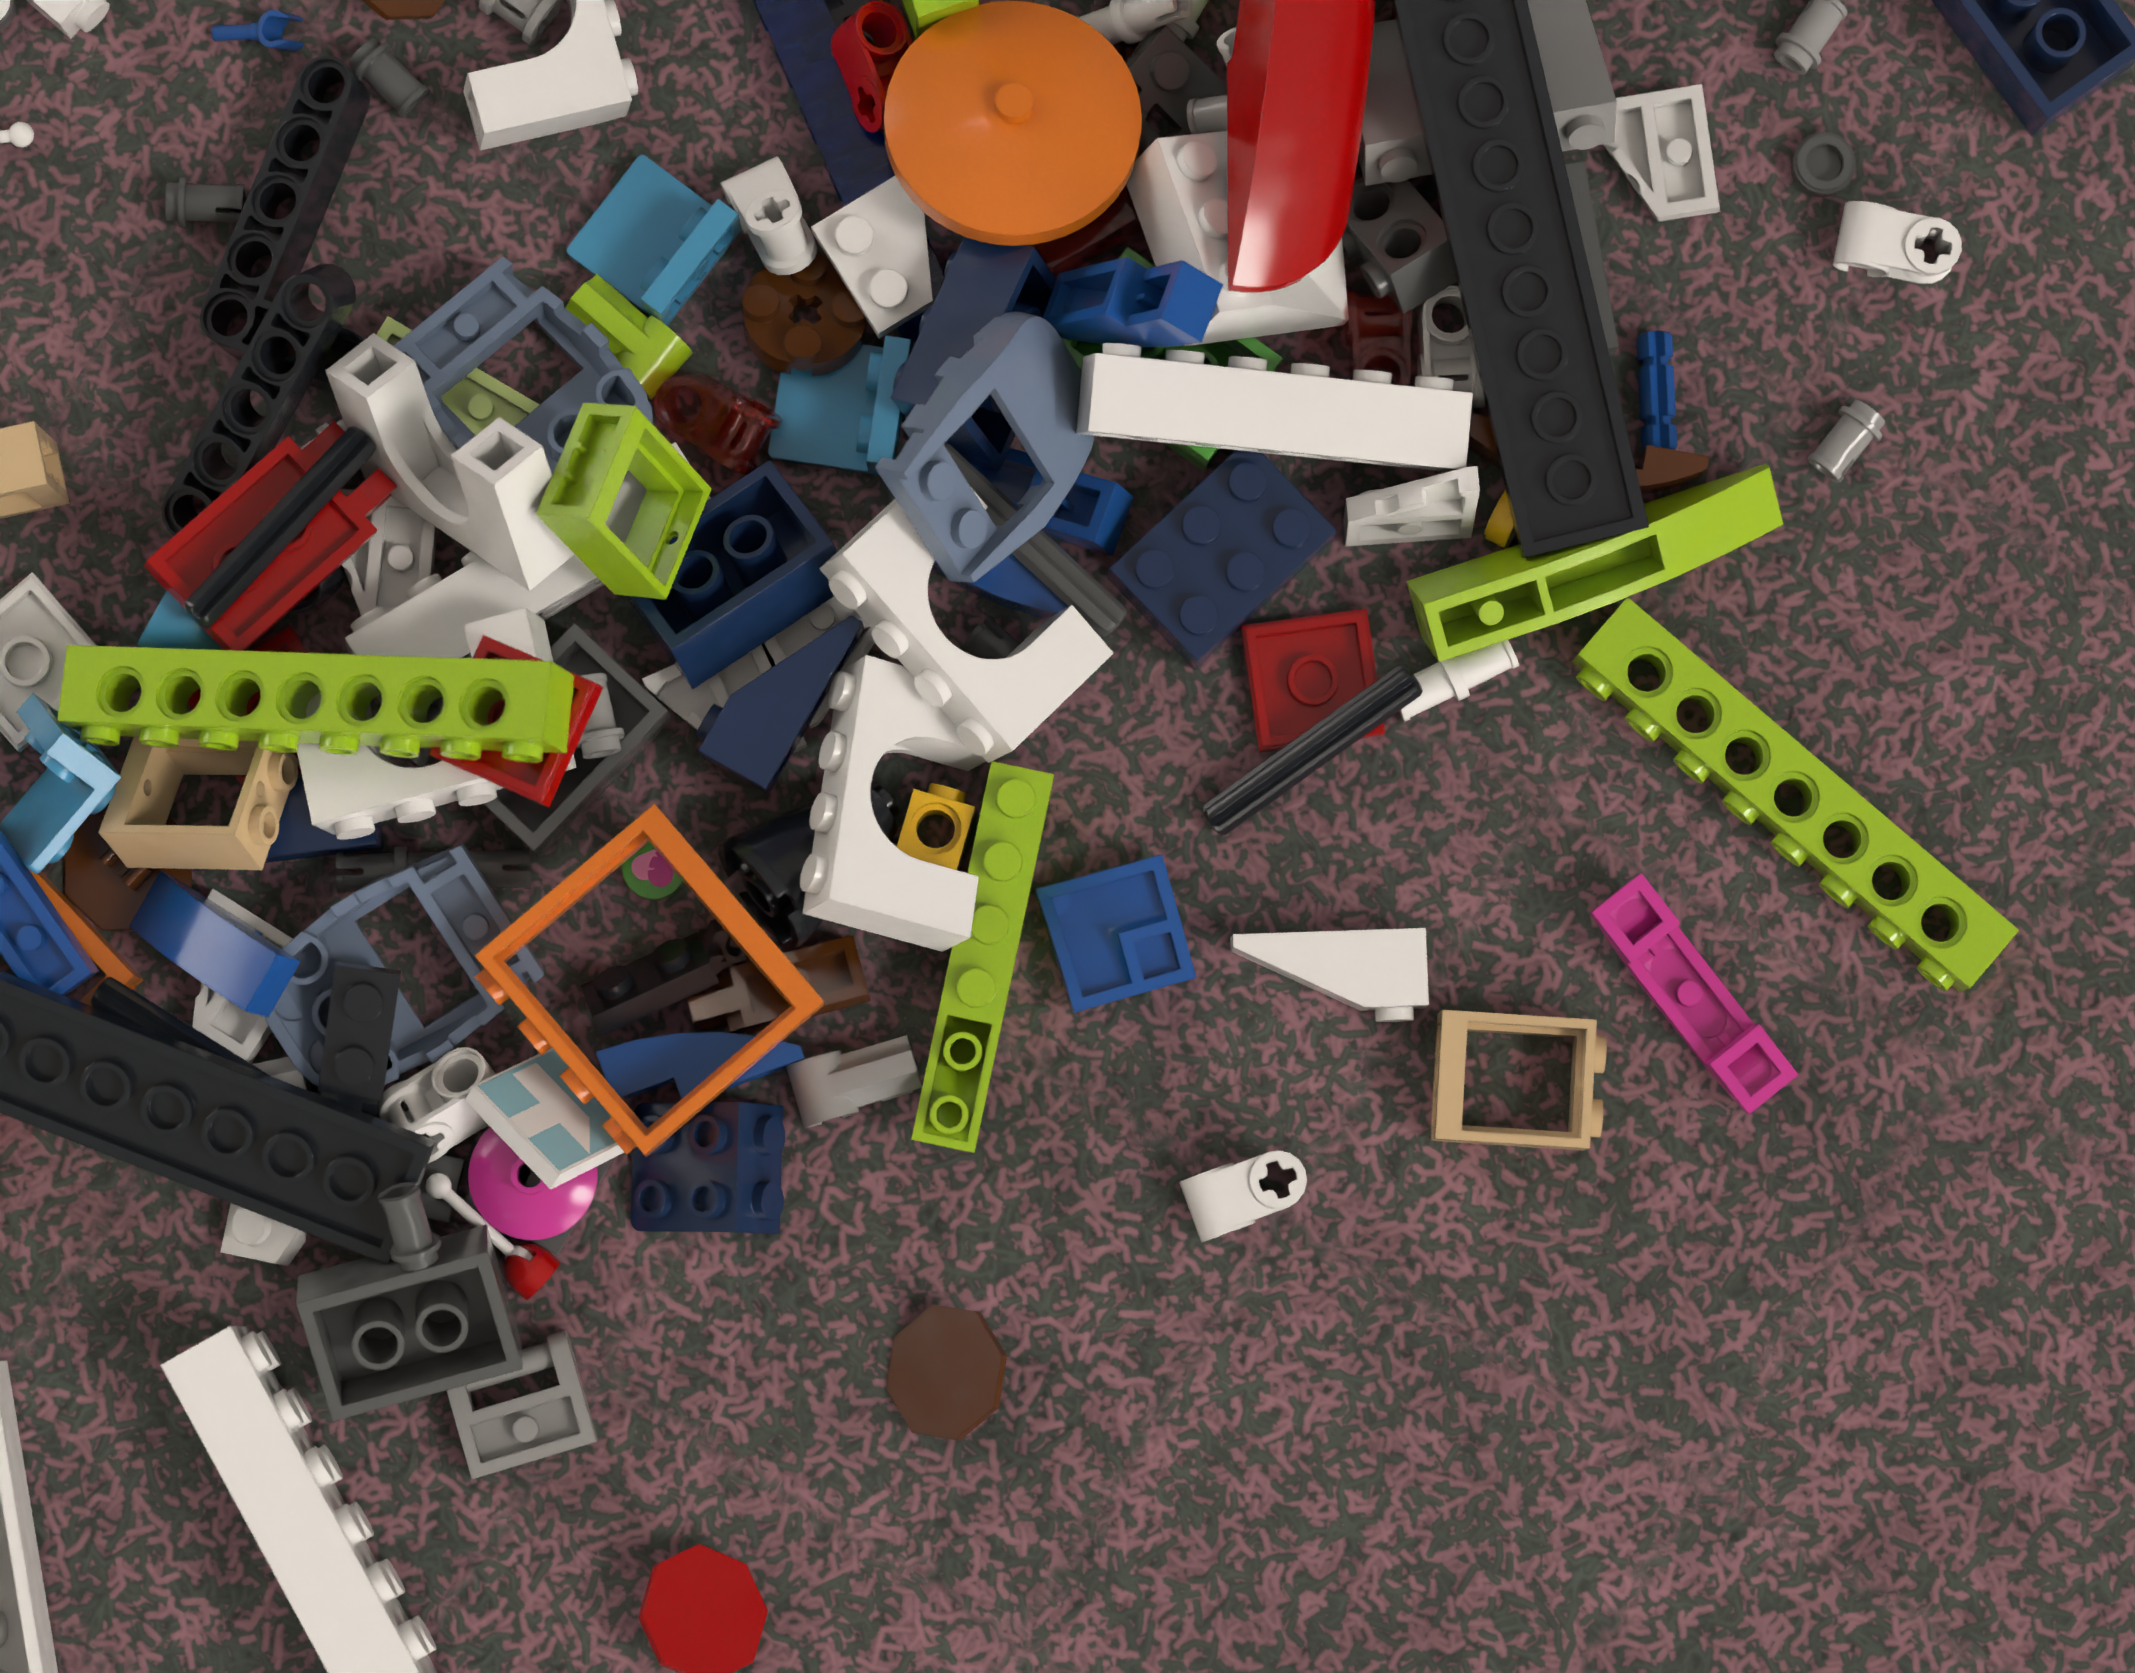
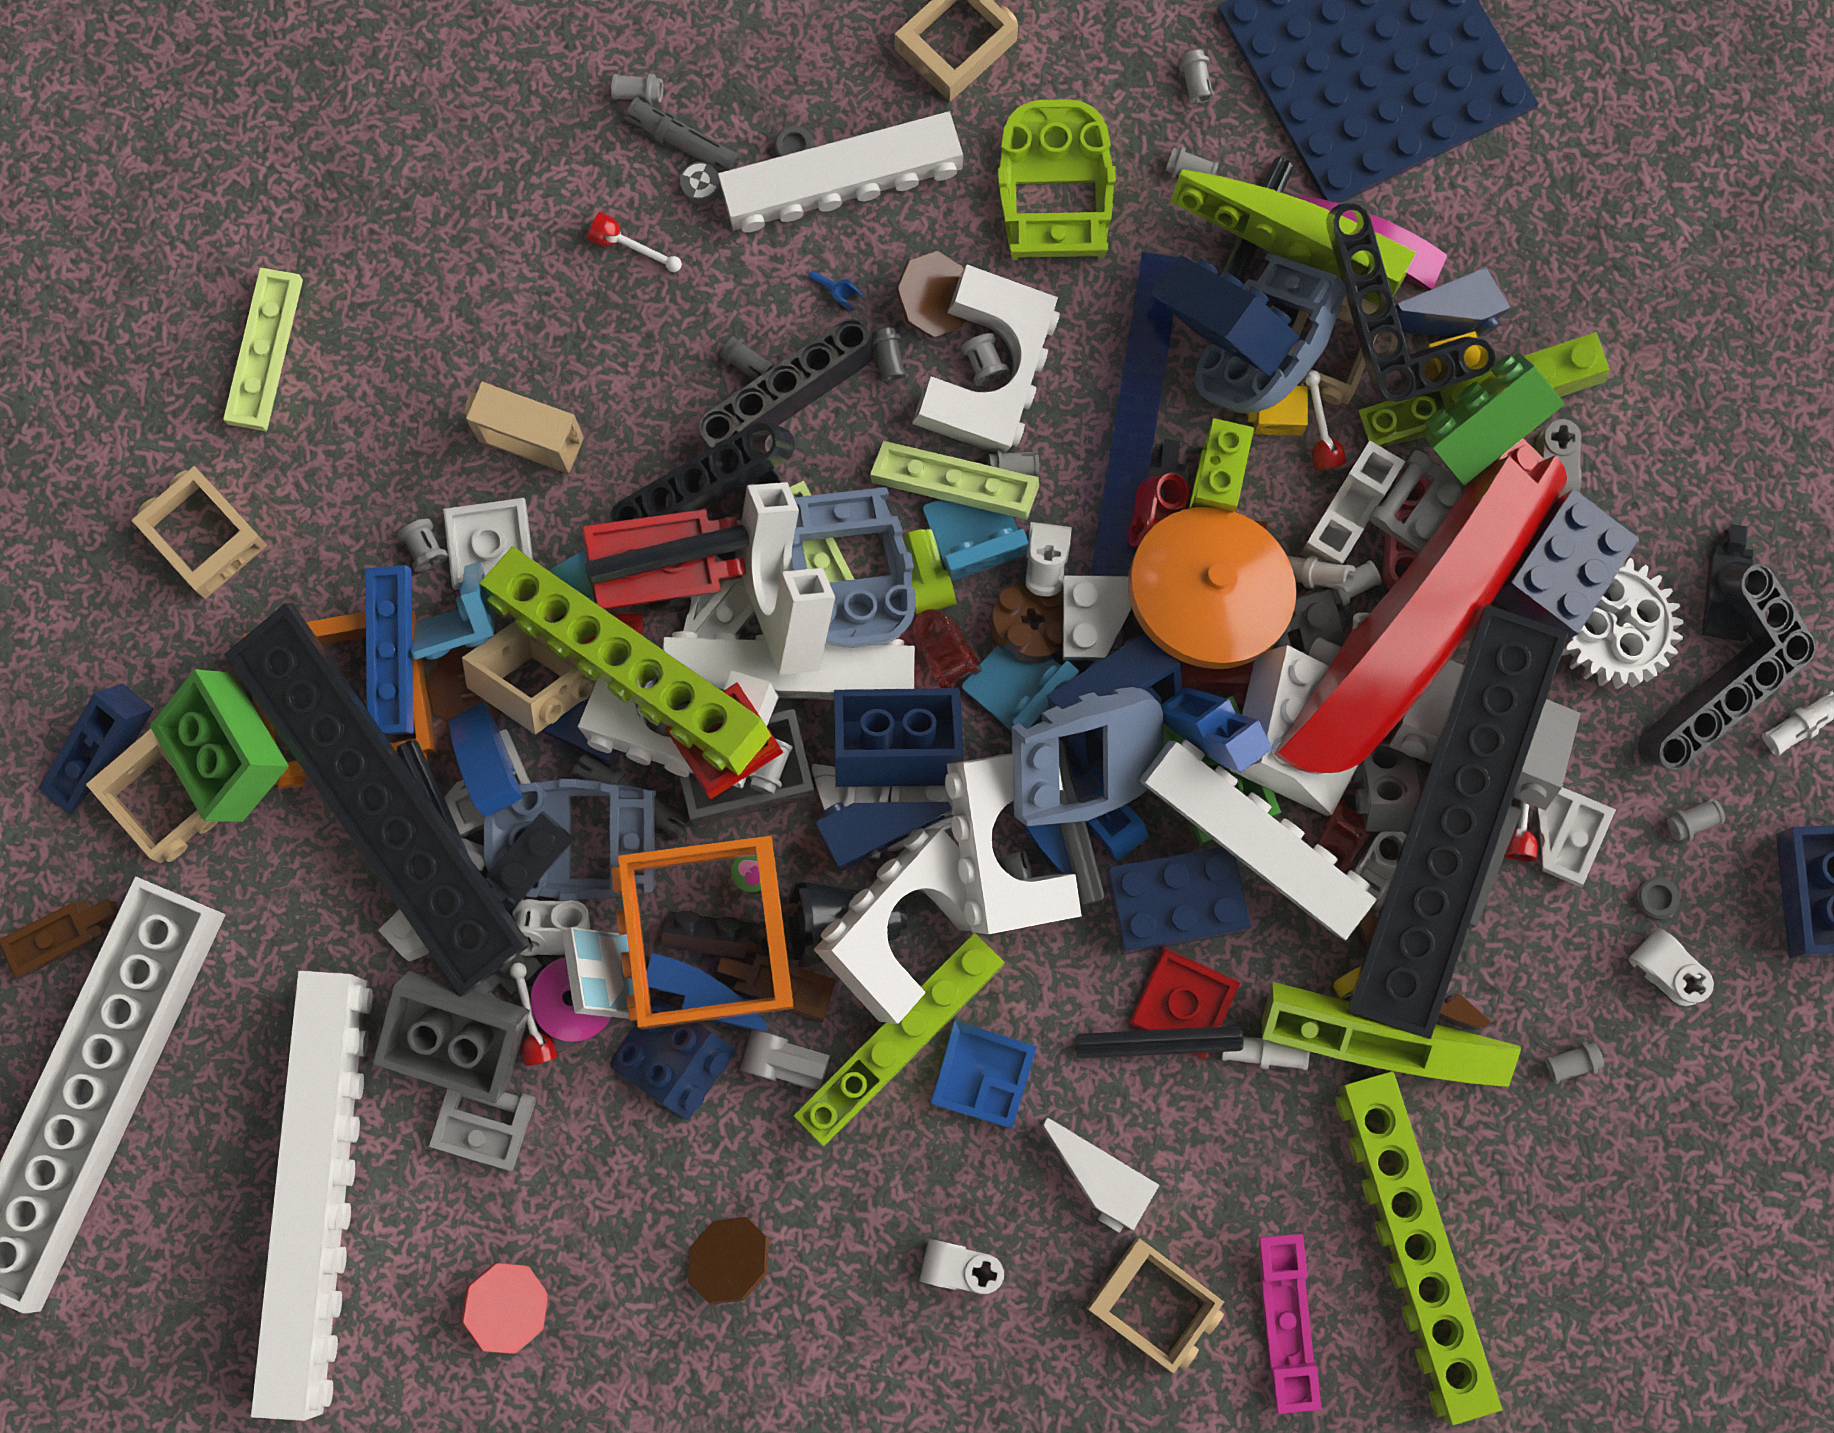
camera: 40 degrees right, 5 degrees down
dark grey pin [378,1182,442,1271] -> none
lime window [536,402,712,600] -> none
yellow brick [897,783,975,871] -> none
white wing [1343,466,1480,546] -> none
blue axle [1636,330,1677,451] -> none
none -> yellowish green plate [870,441,1039,520]
none -> light grey pin [987,450,1039,477]
none -> red hinge [1504,801,1538,862]

